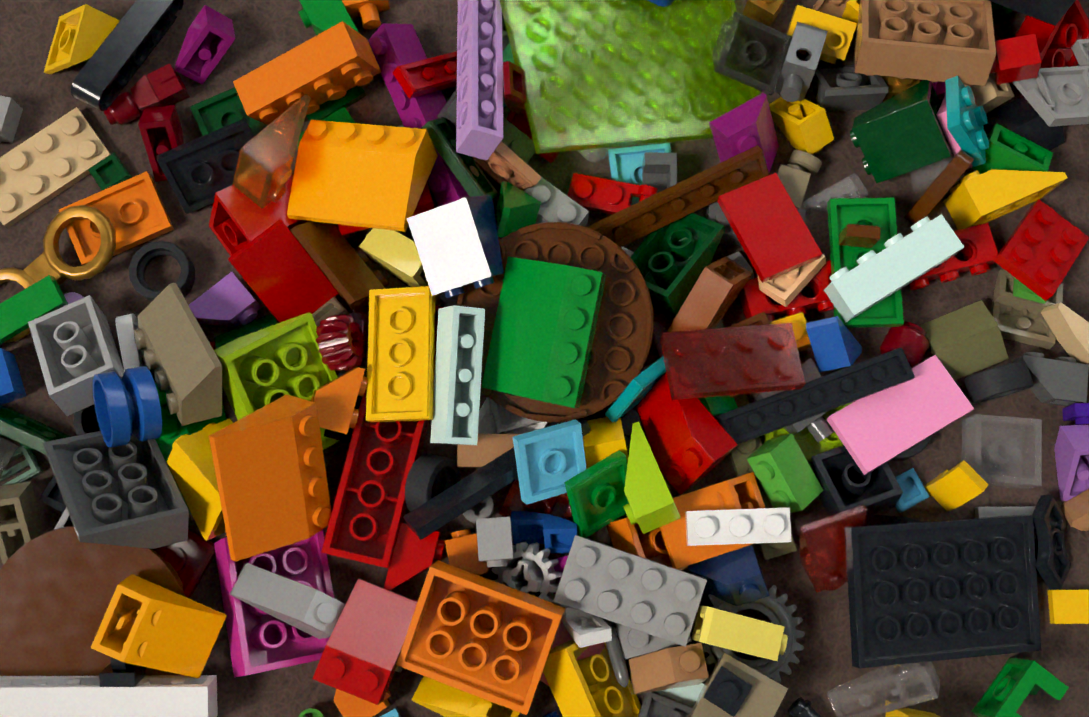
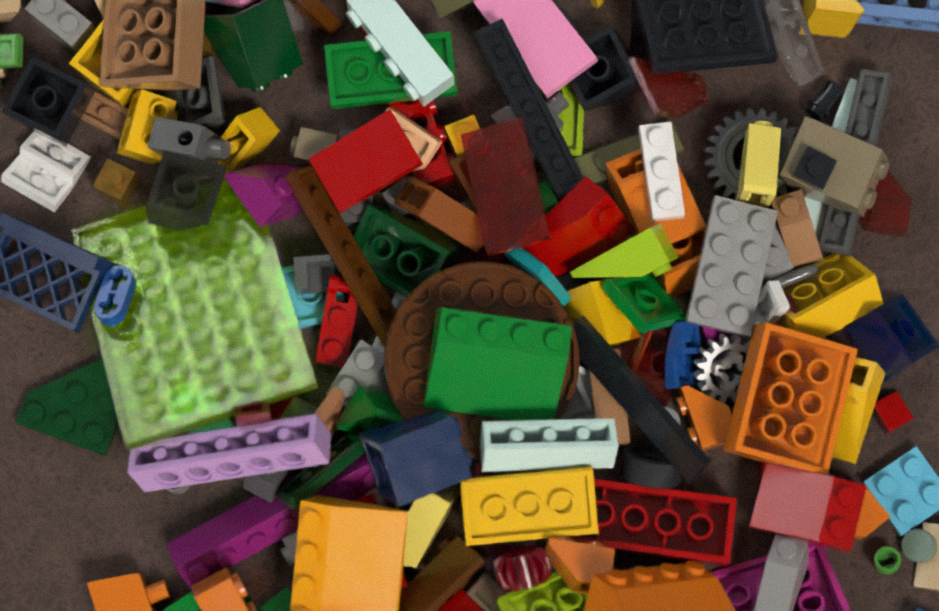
camera: 90 degrees left, 0 degrees up
red slope [384,523,445,591] -> none
red tile [393,51,457,99] -> none
light grey brick [476,517,514,568] -> none
medium azure plate [513,420,586,505] -> none
dark blue slope [688,545,769,606] -> none
bright green brick [746,433,823,513] -> none
dark tan tile [788,150,822,175] -> none
clear slope [800,173,869,217] -> none
blue slope [806,316,862,372] -> none
reddish brown tile [839,224,881,248] -> none
dark red head [880,321,929,368] -> none
dark azure tile [895,468,930,513] -> none

